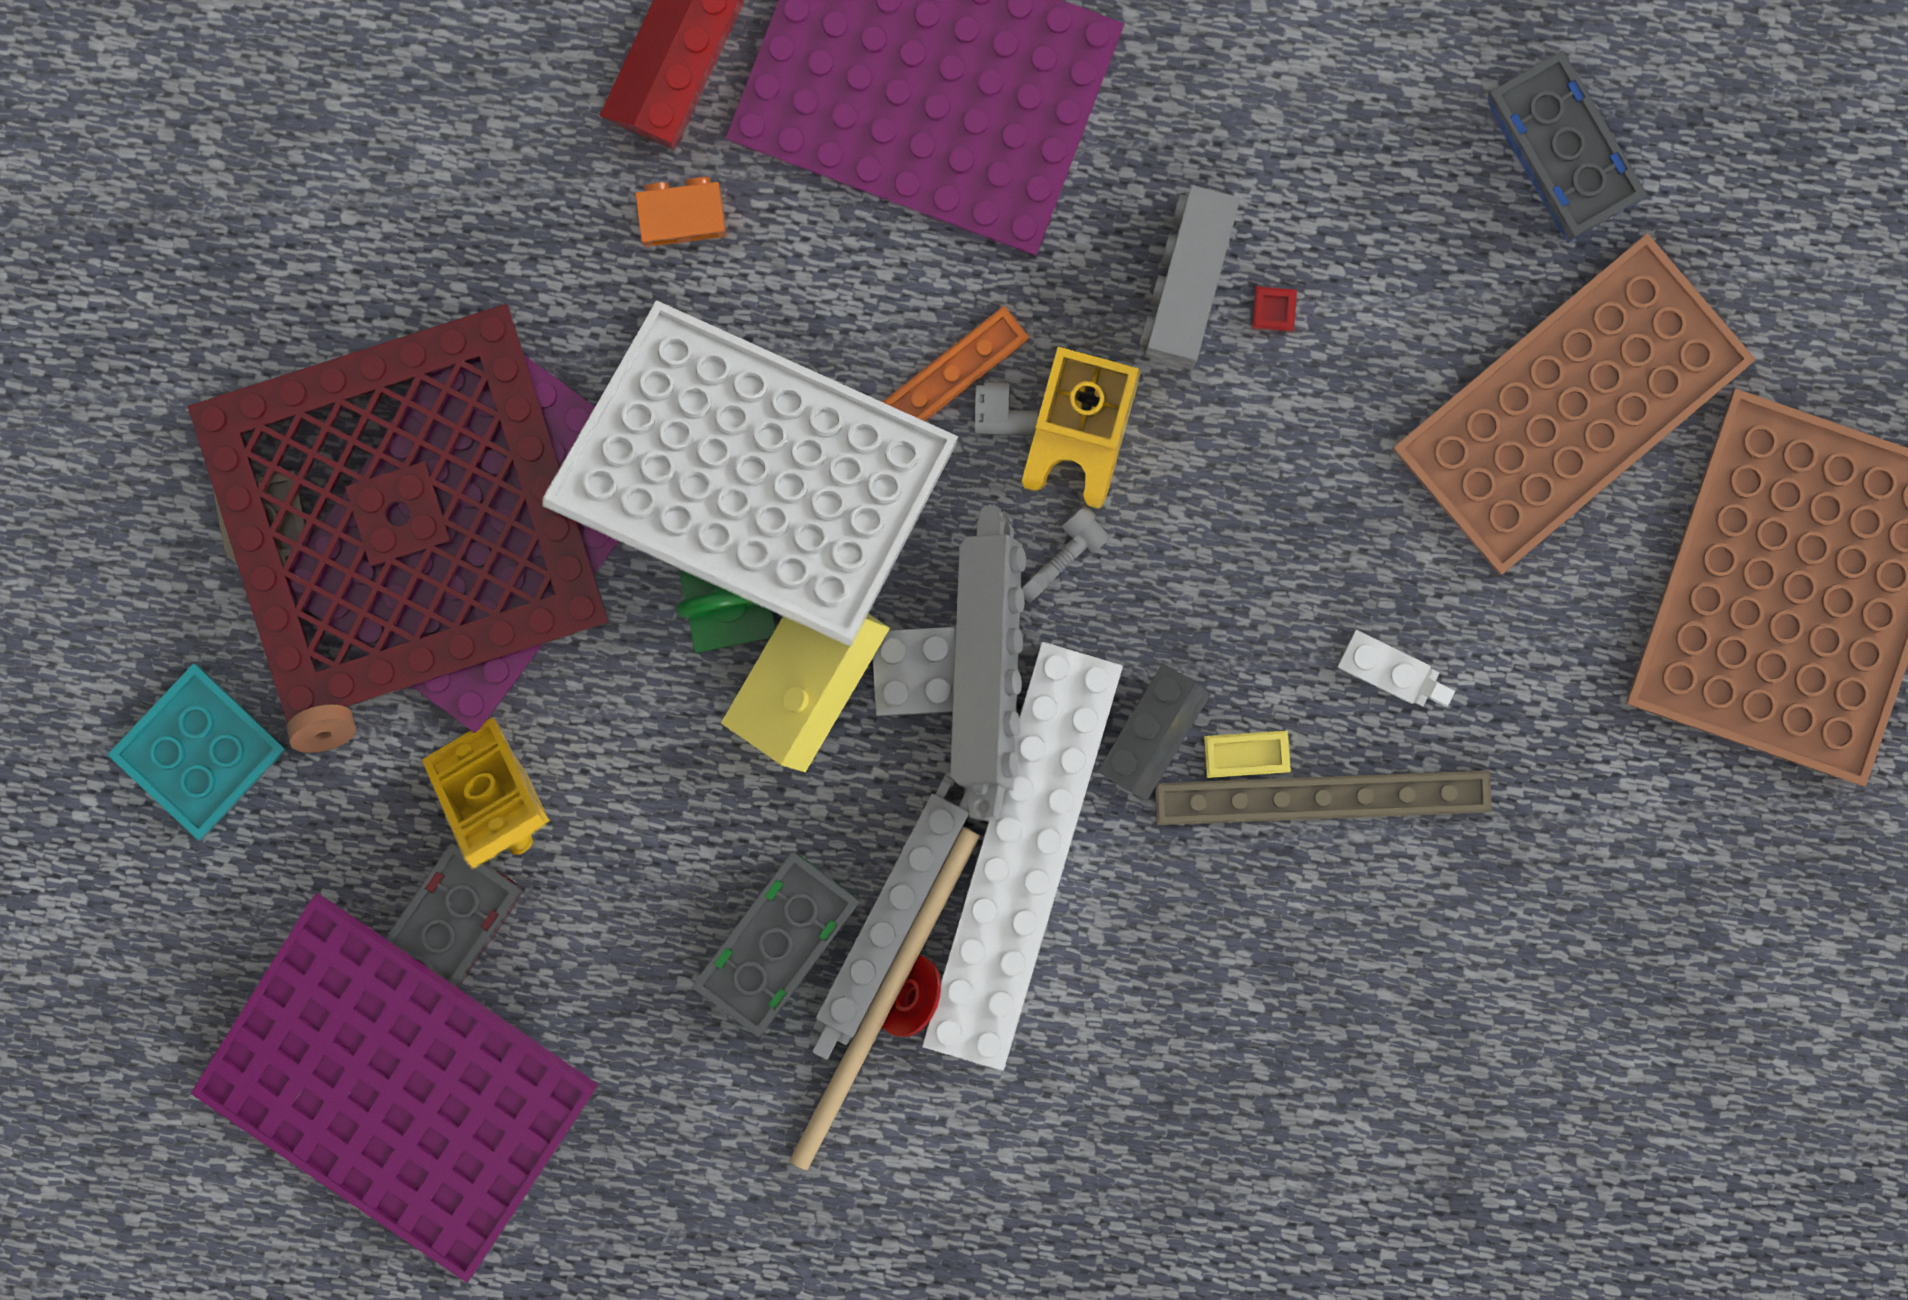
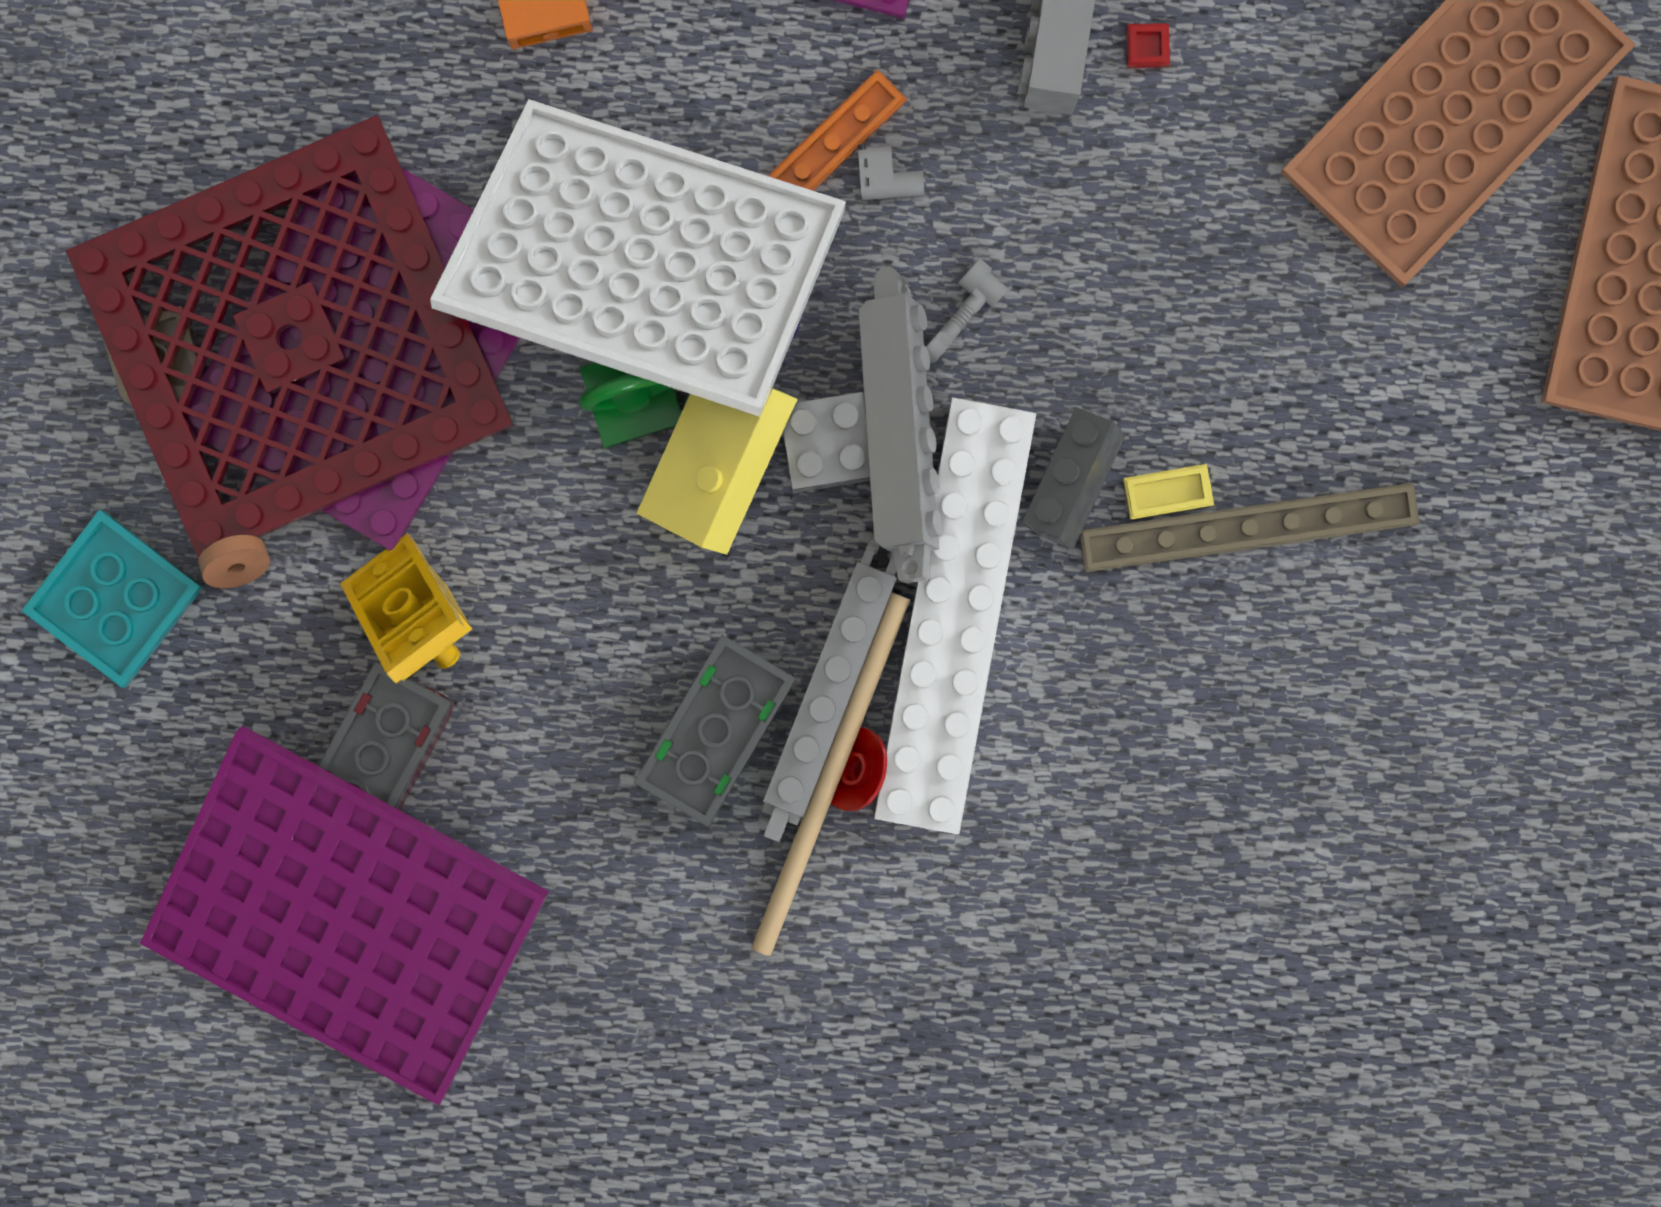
camera: 10 degrees left, 0 degrees up
yellow brick [1022,347,1142,509] -> none
white hinge [1337,630,1455,707] -> none

